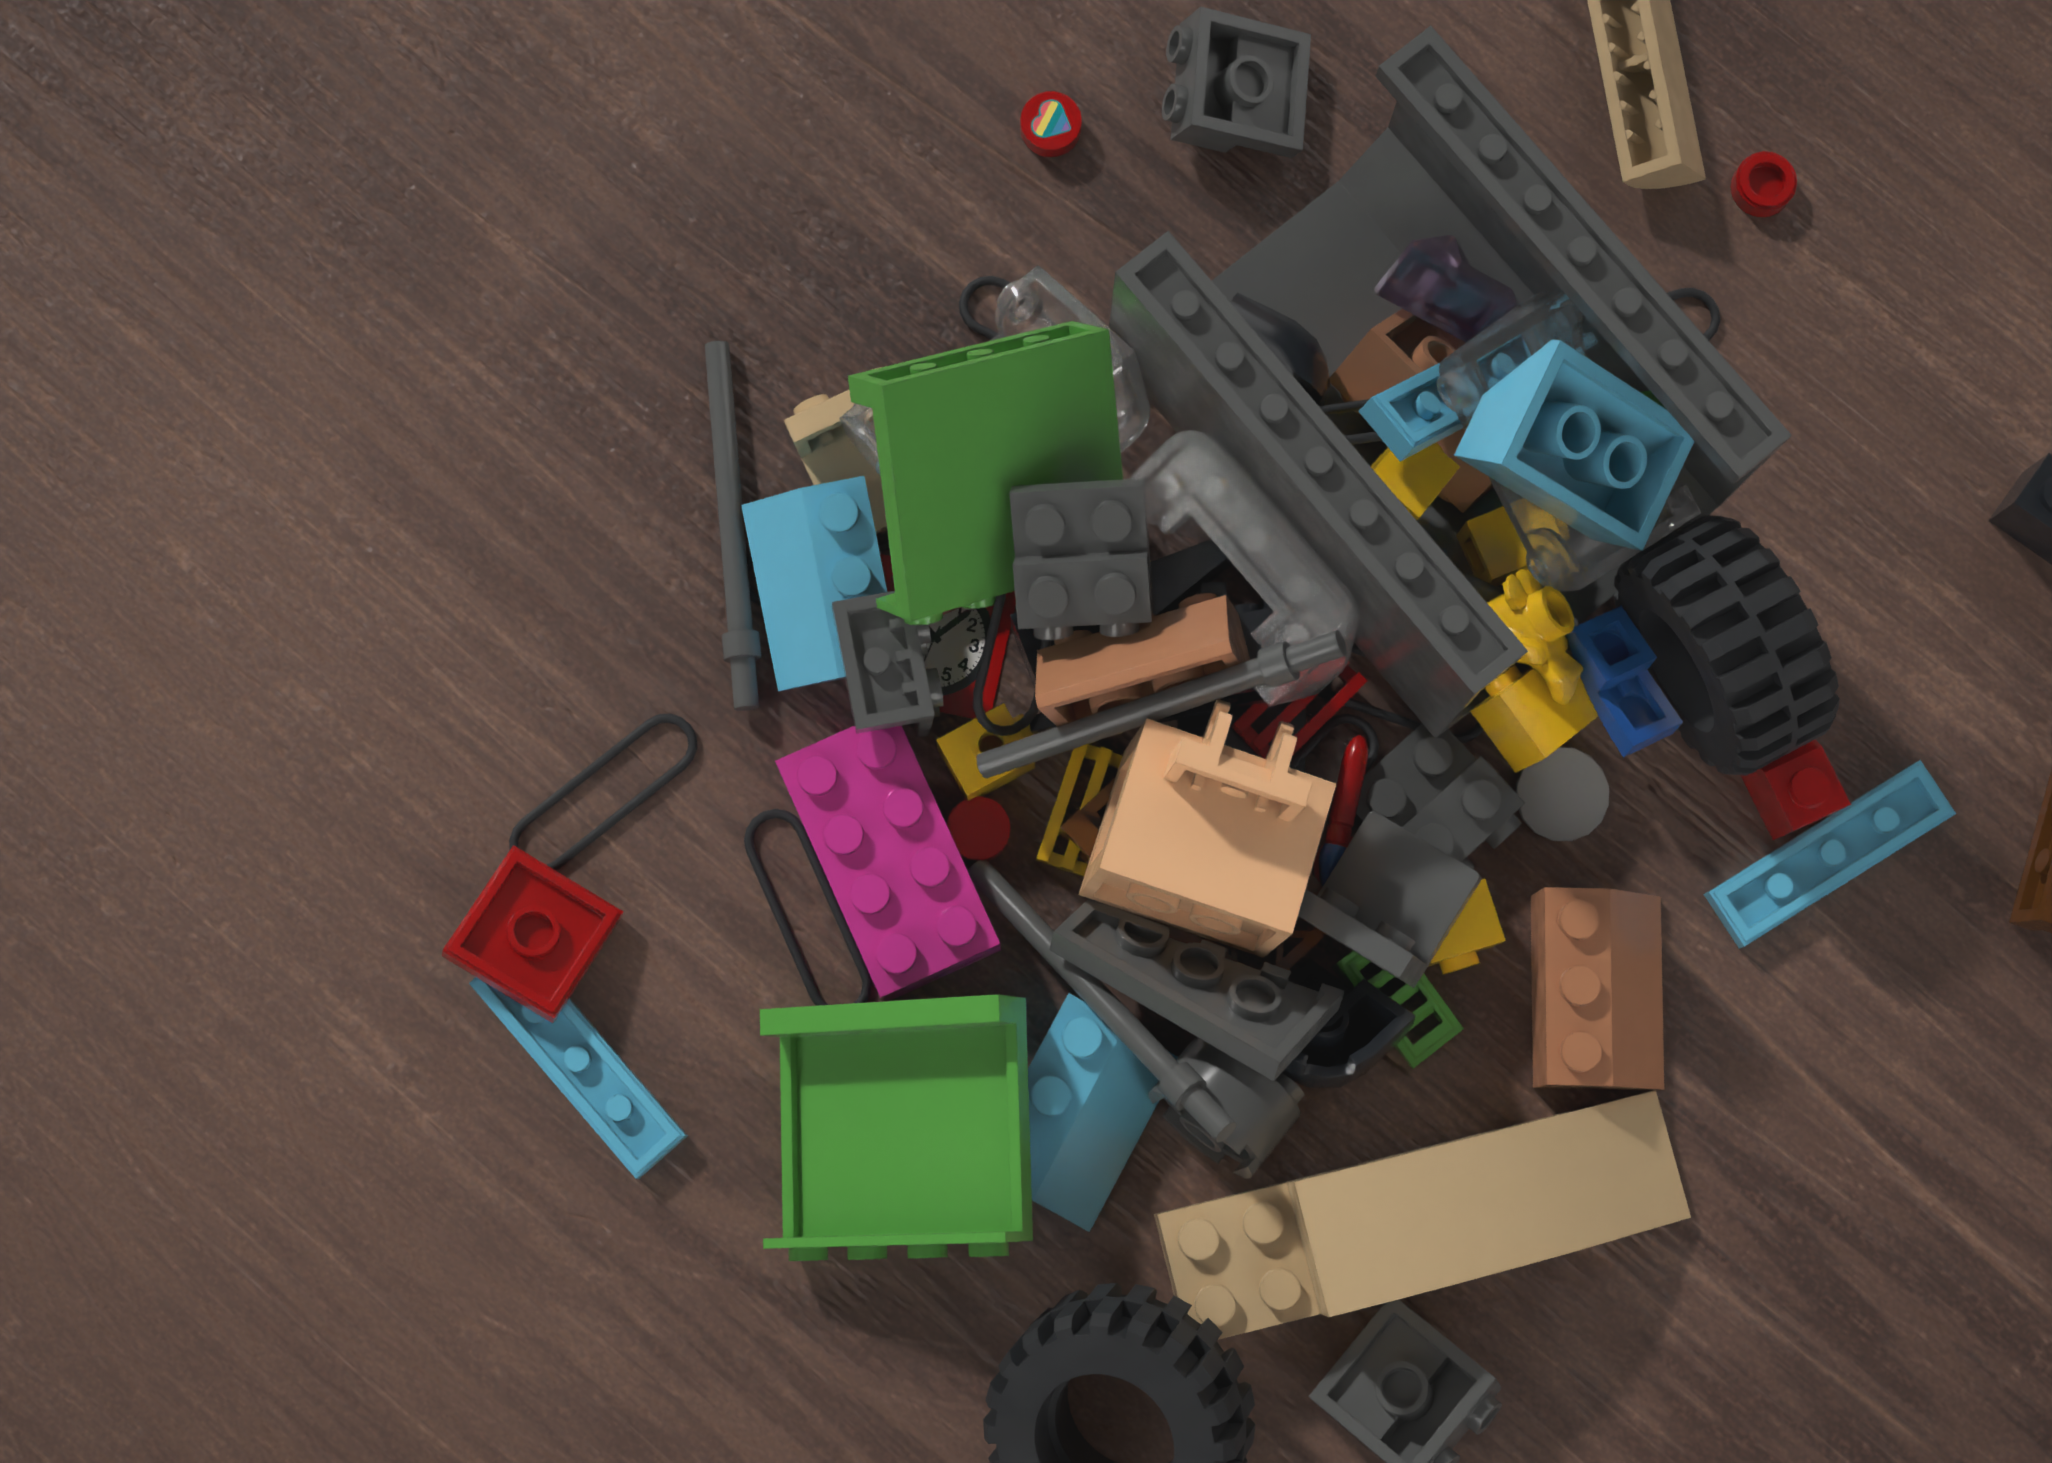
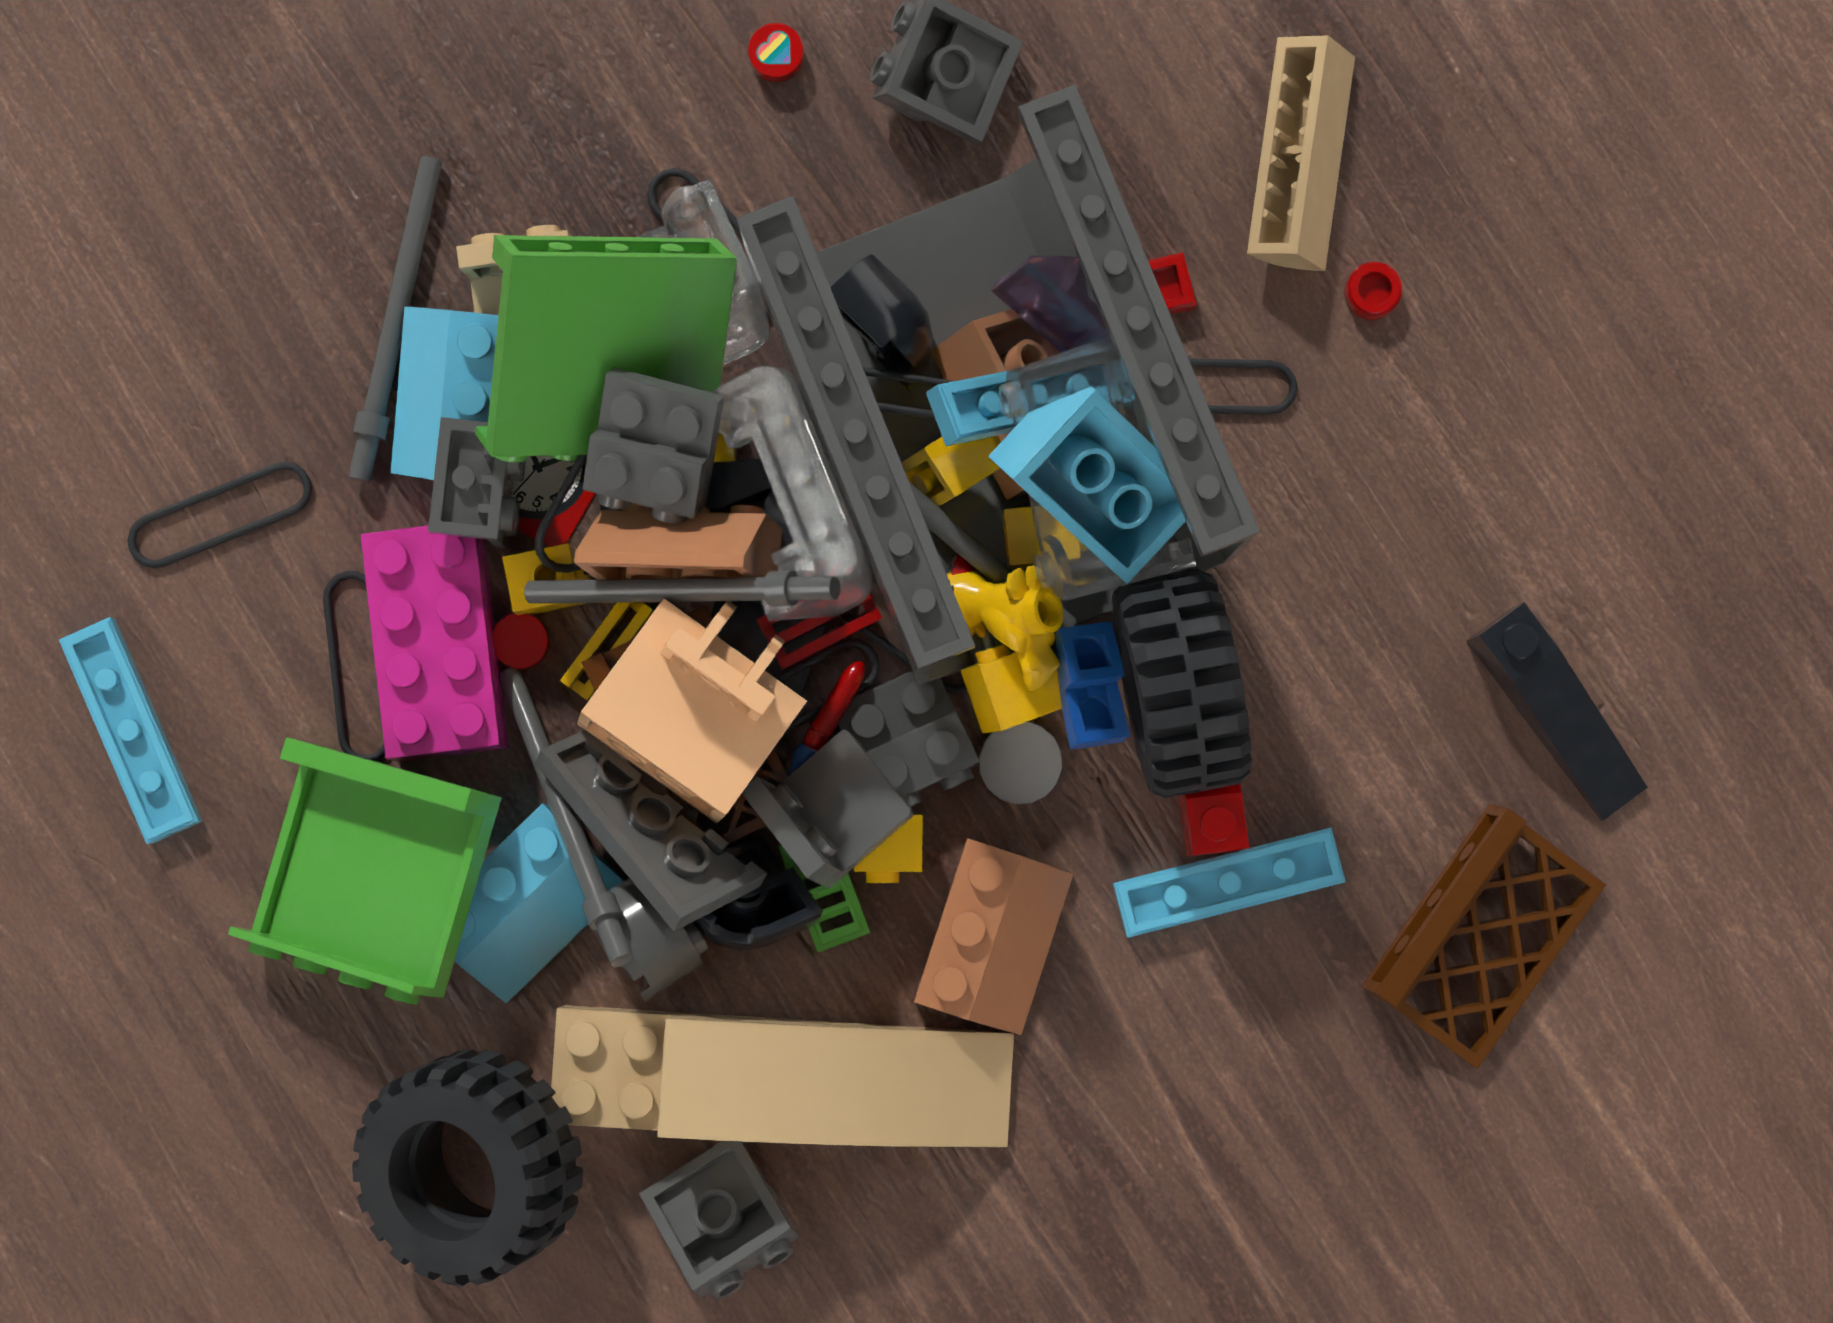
camera: 20 degrees right, 5 degrees up
red tile [442,845,623,1023] -> none

